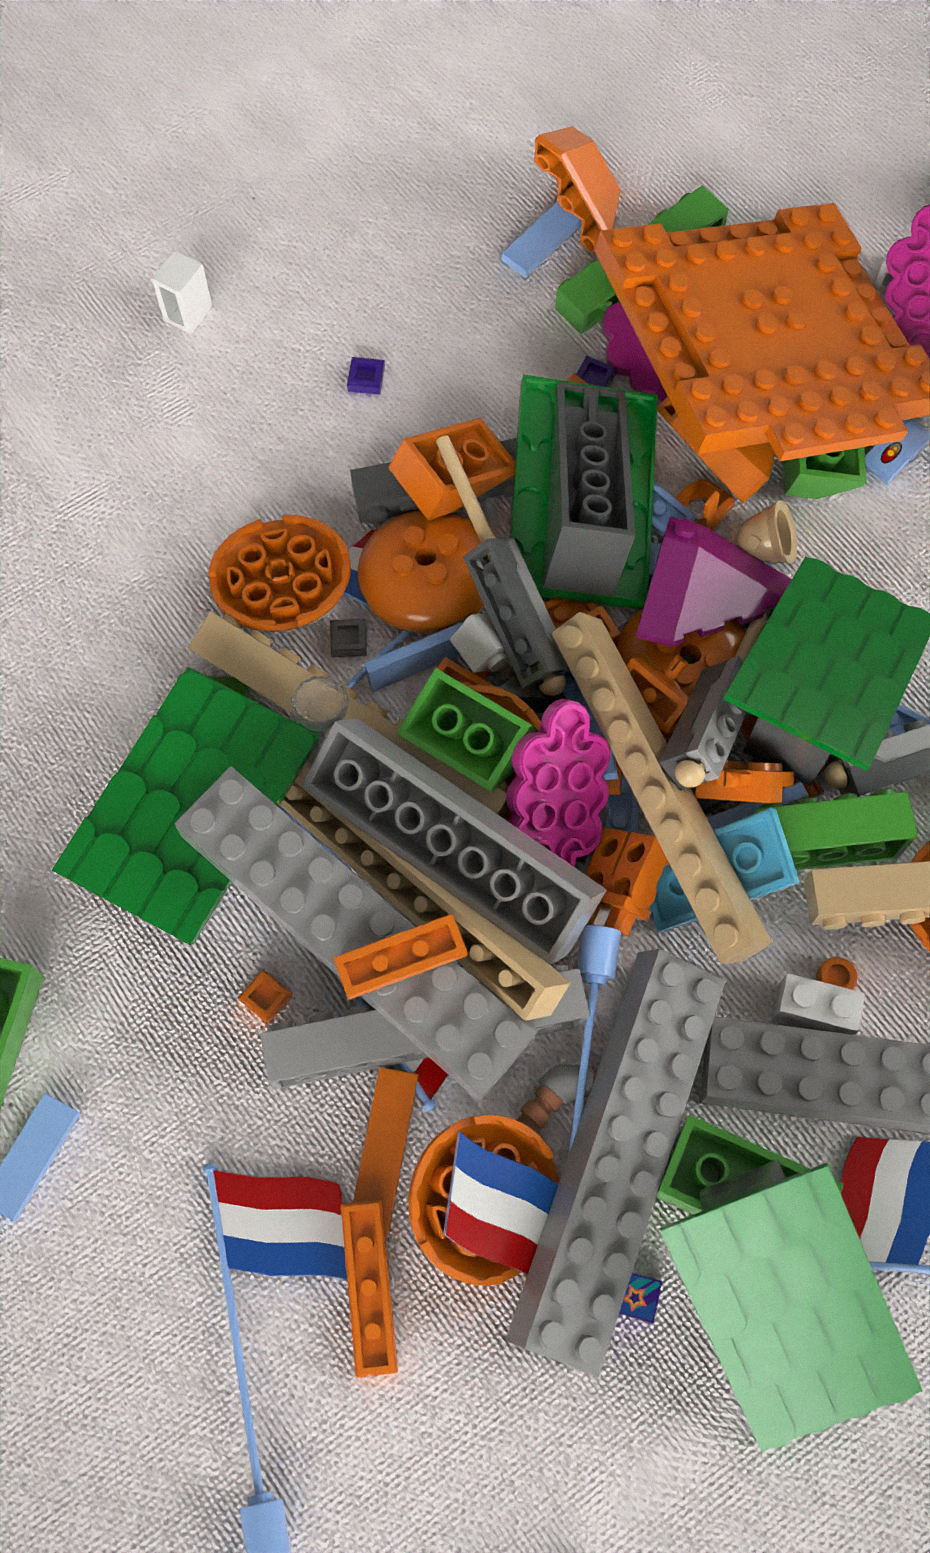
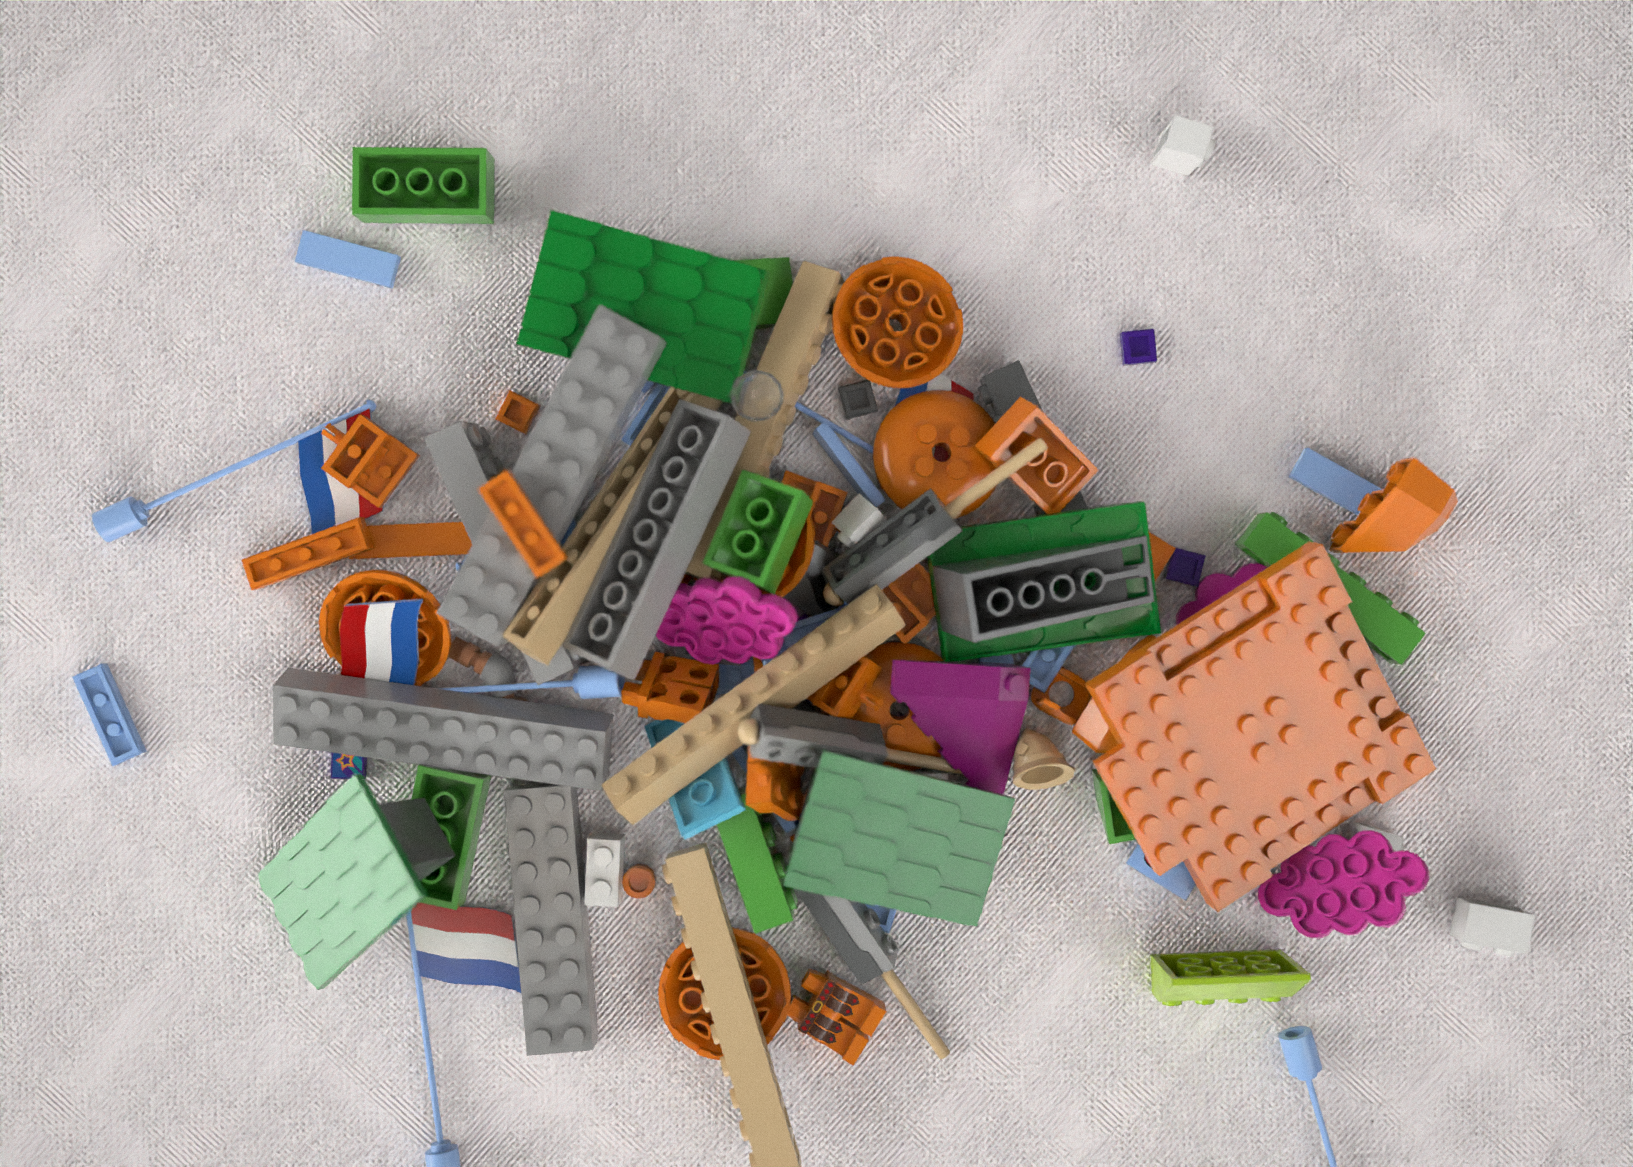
camera: 75 degrees right, 20 degrees up
none -> orange plate [321,414,420,508]

